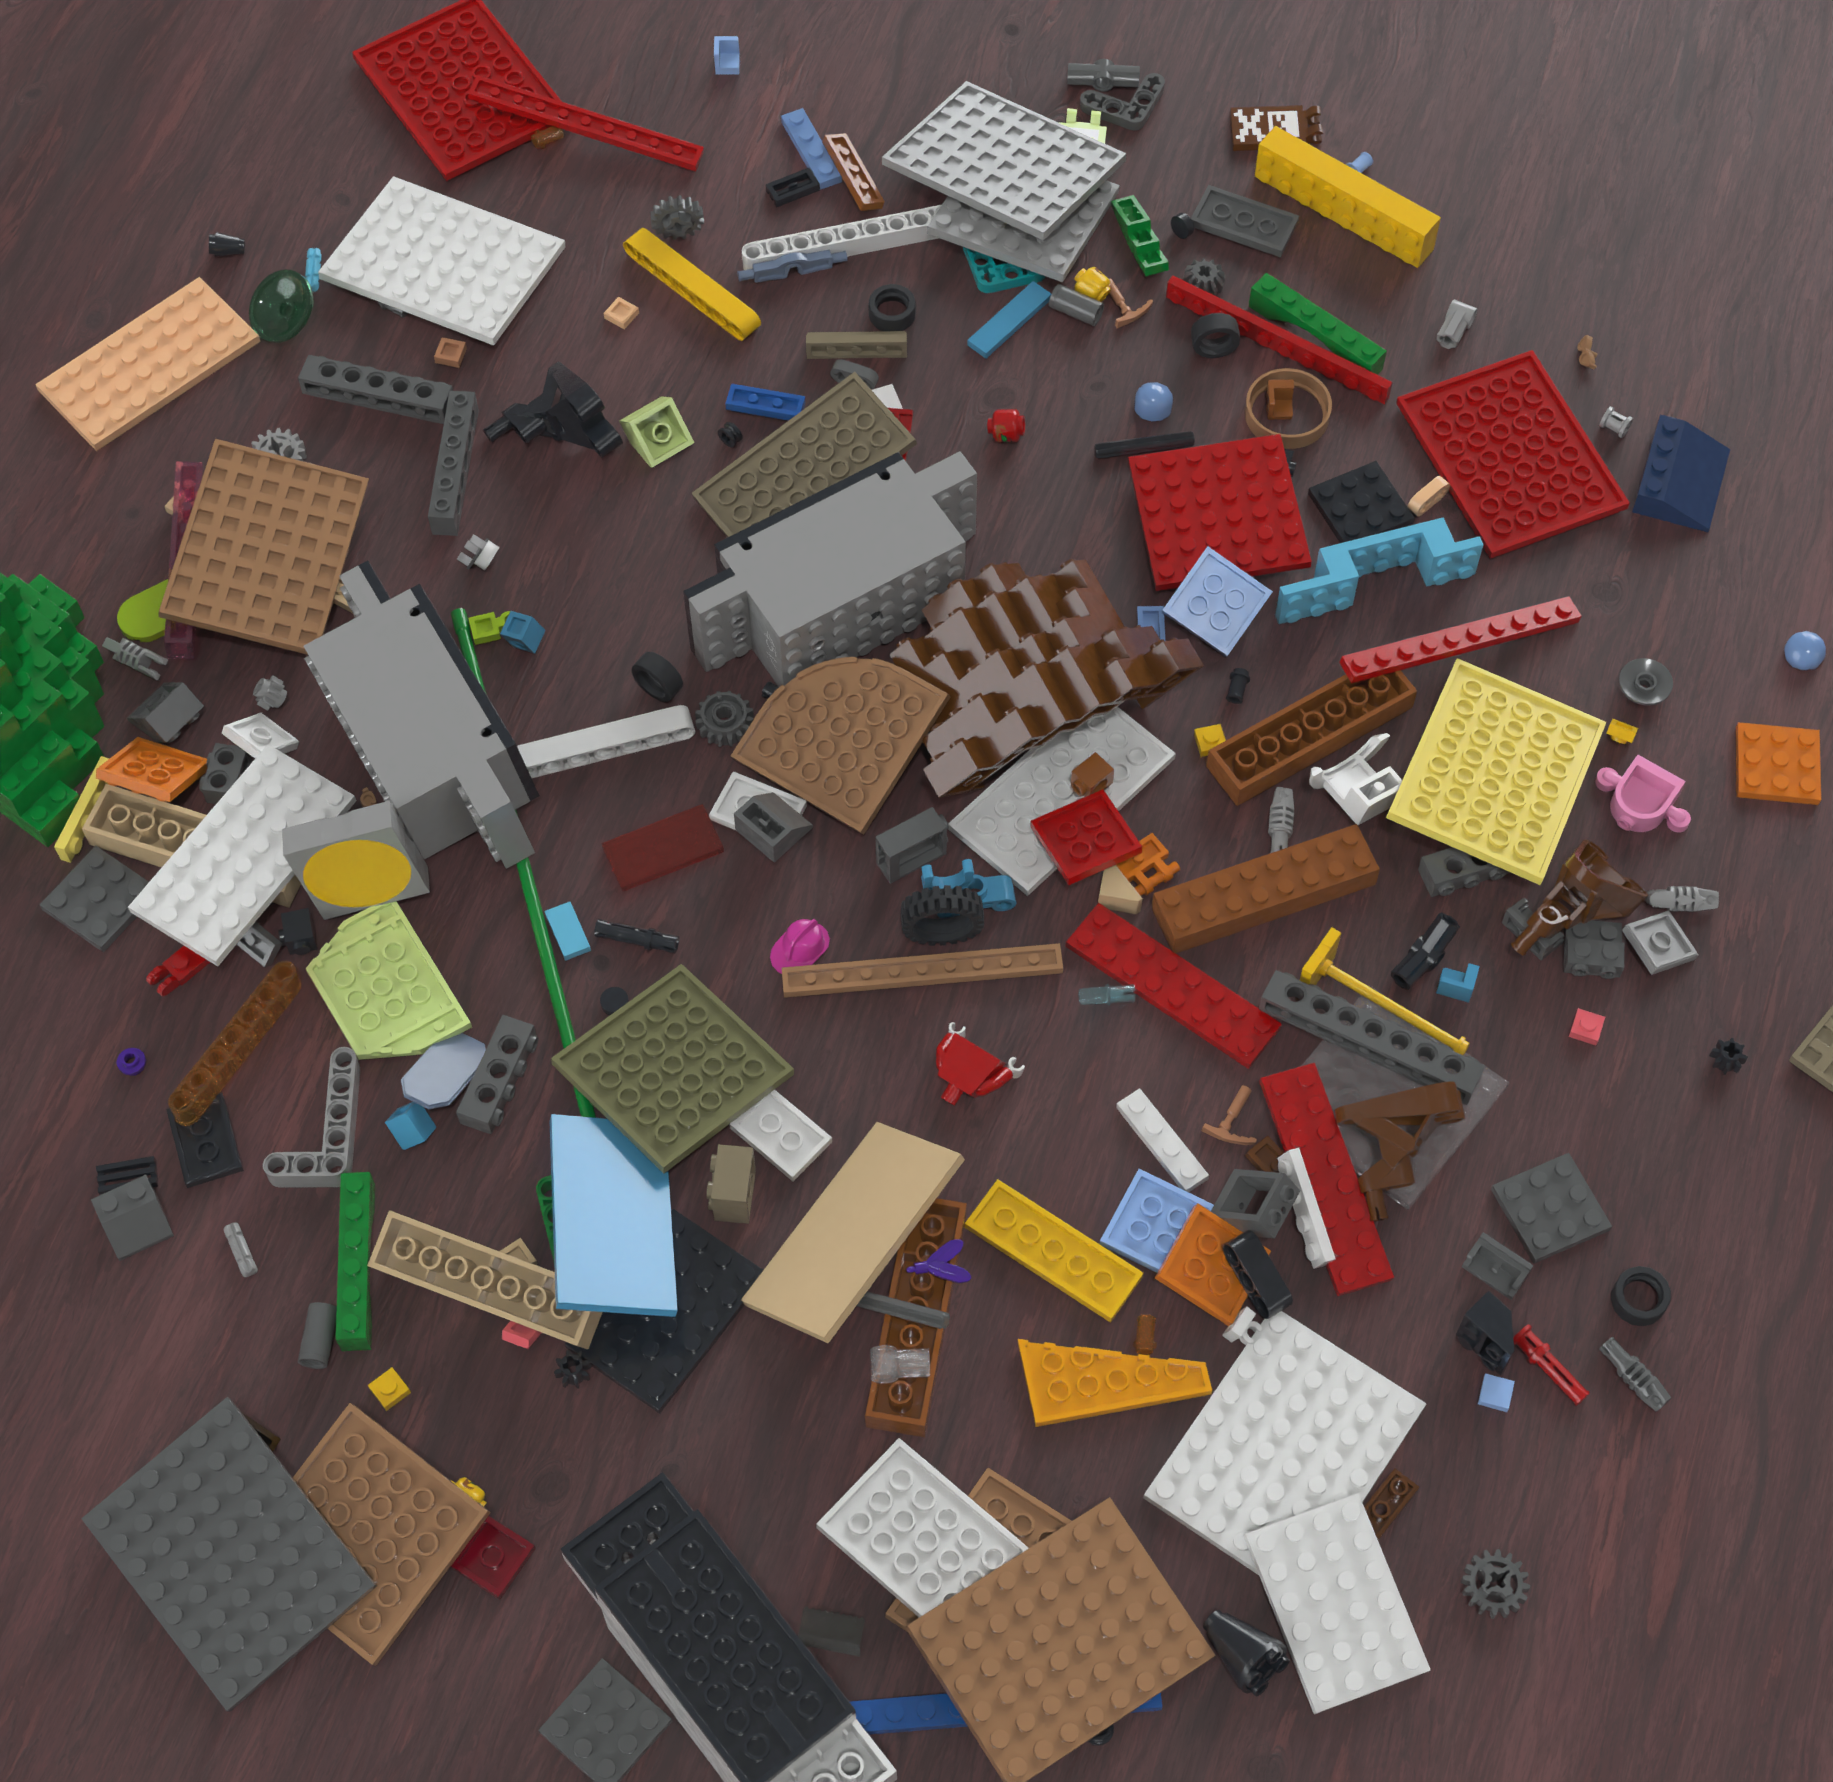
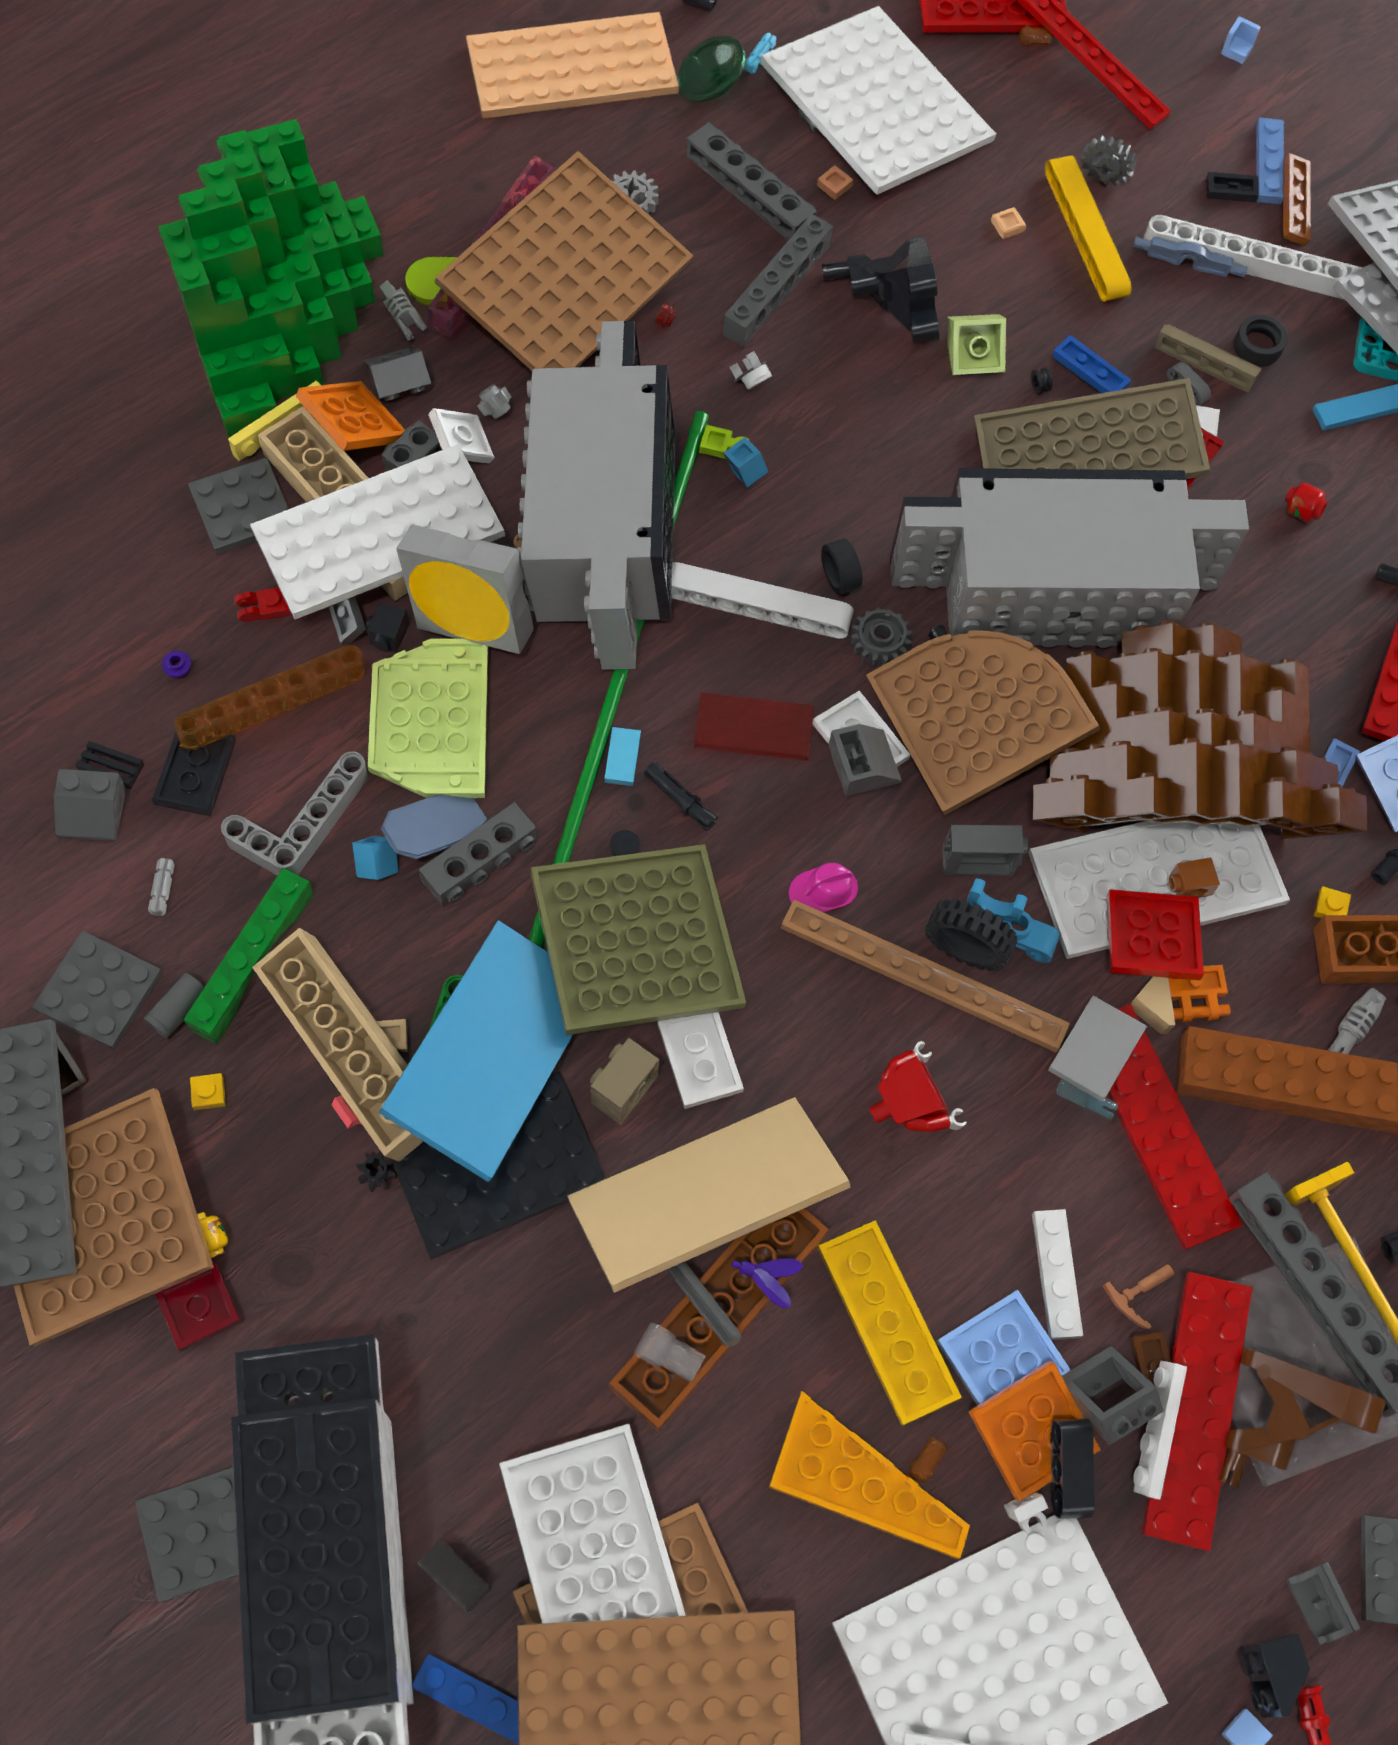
camera: 25 degrees right, 5 degrees up
none -> dark grey plate [32,930,163,1050]
none -> clear red plate [655,302,677,328]
none -> light grey tile [1048,995,1147,1102]

